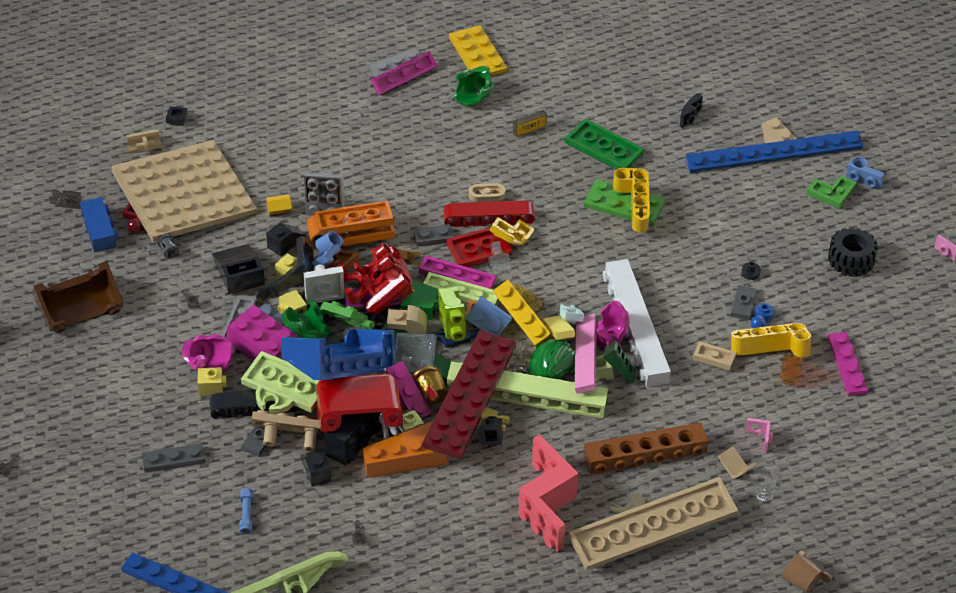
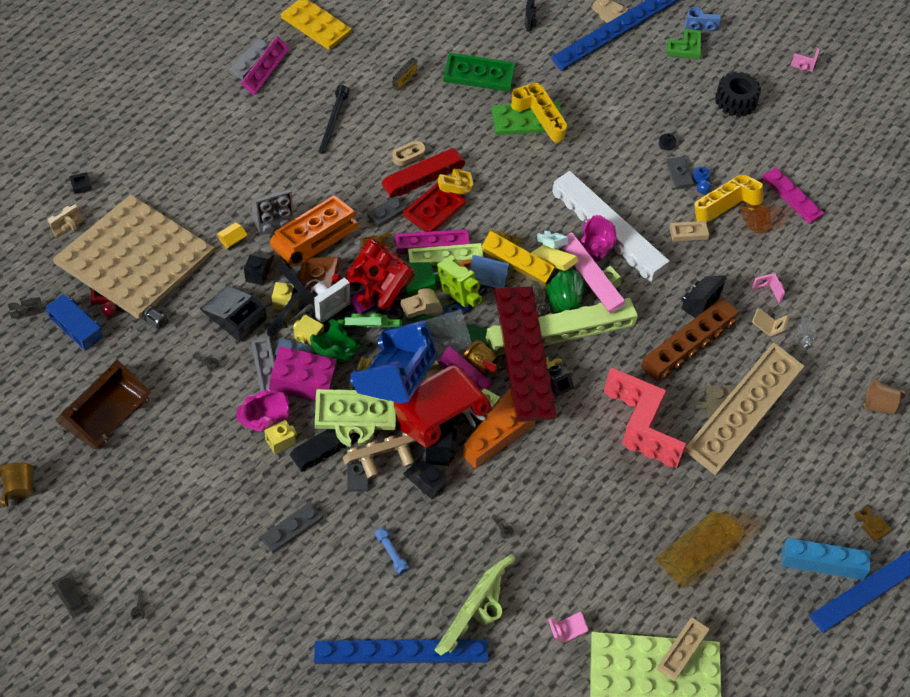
camera: 30 degrees left, 10 degrees up
medium blue plate [312,231,344,267] -> none
green hair [454,66,494,107] -> none
clear plate [488,241,512,275] -> none
dark green slope [603,340,635,383] -> none
none -> black piece [319,85,350,154]
none -> black slope [681,275,727,318]

